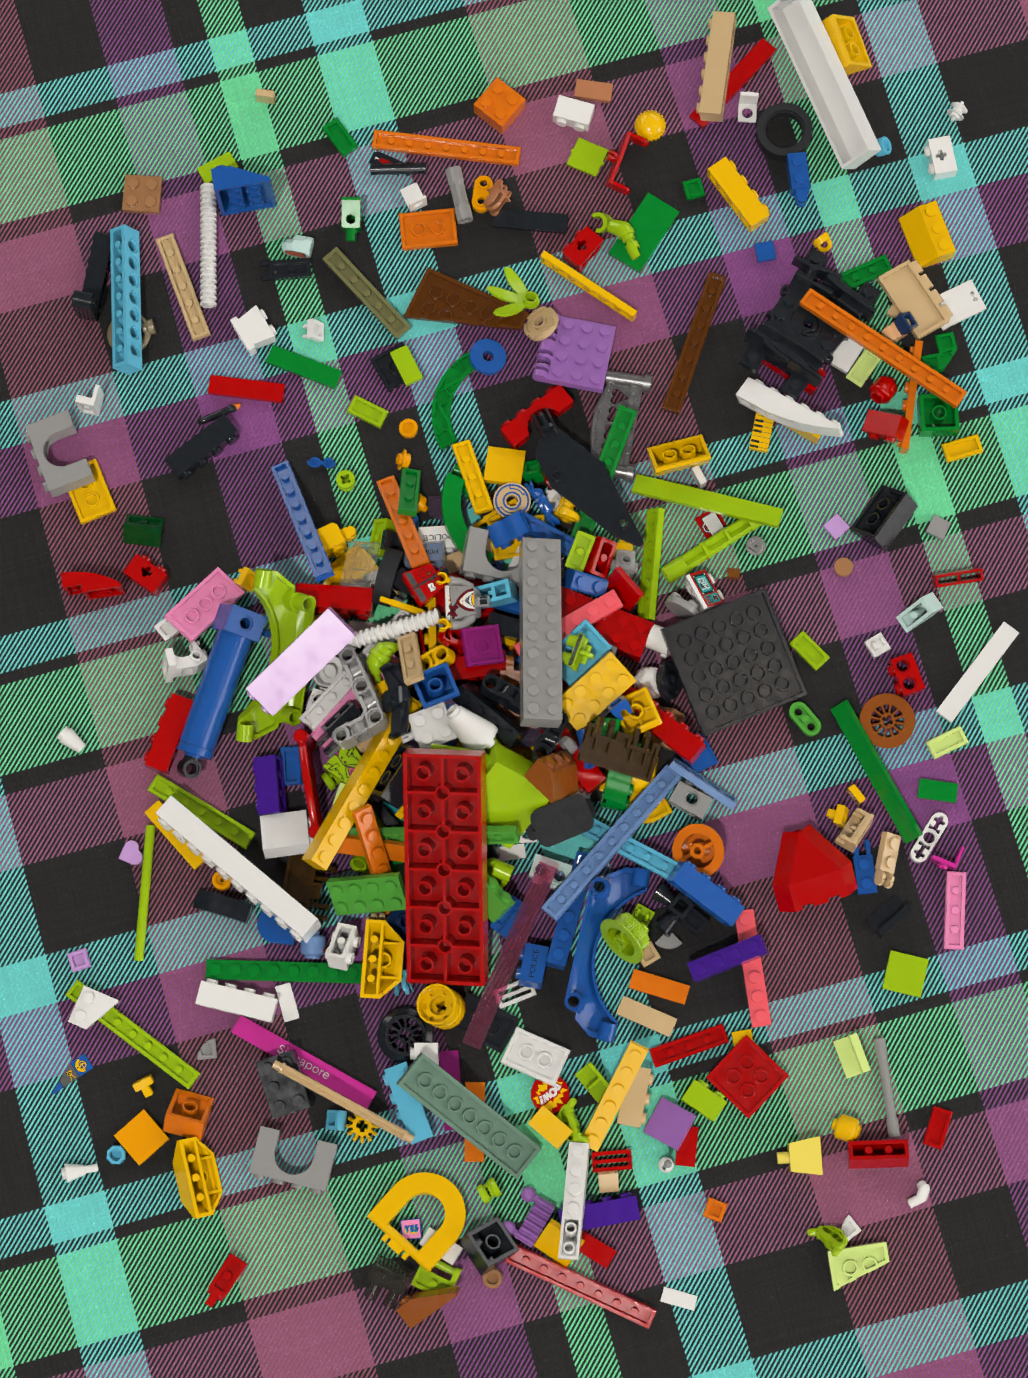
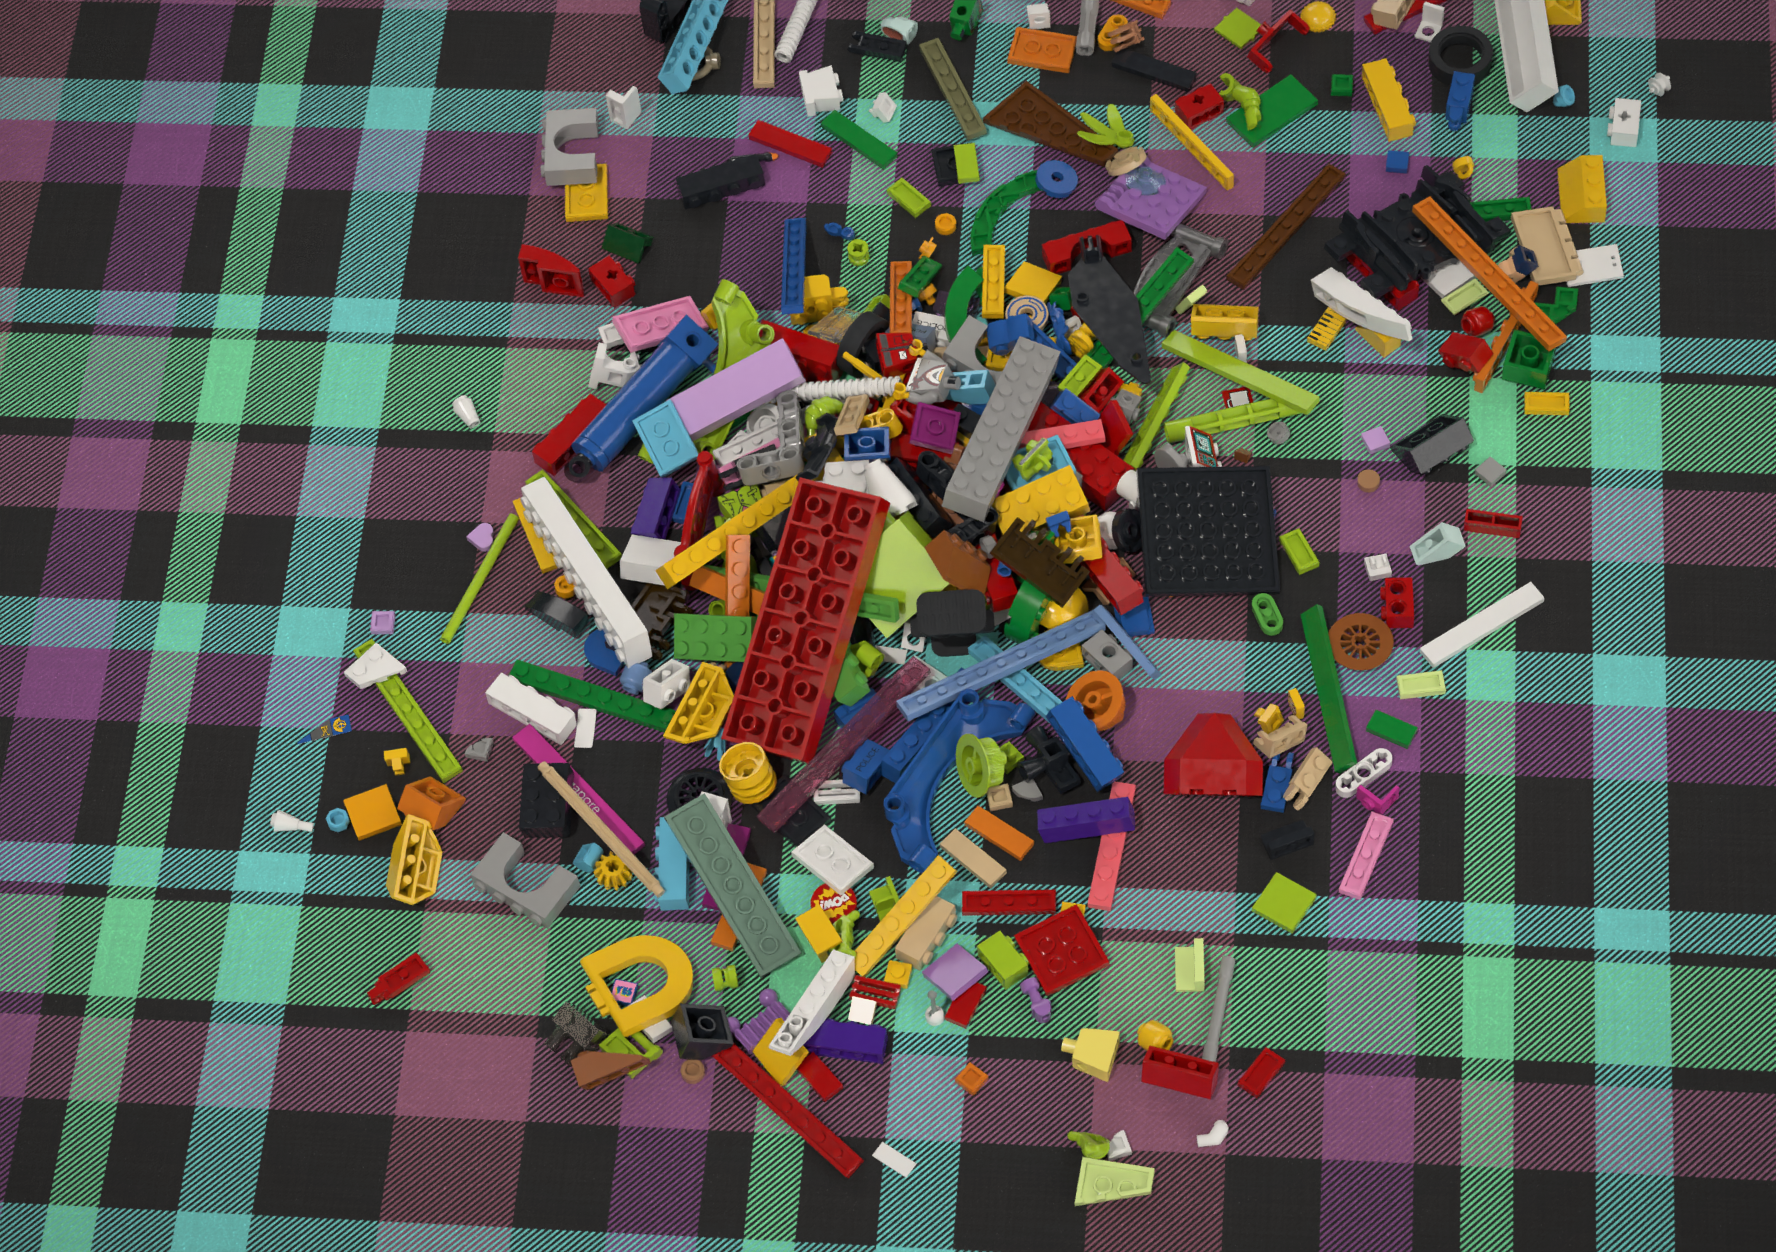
camera: 25 degrees right, 20 degrees down
none -> medium azure tile [632,399,699,478]
none -> yellow plate [884,960,913,989]
none -> medium lavender leg [1020,977,1051,1023]
none -> clear light blue dish [1125,166,1166,195]
none -> yellowish green tile [1175,285,1207,314]

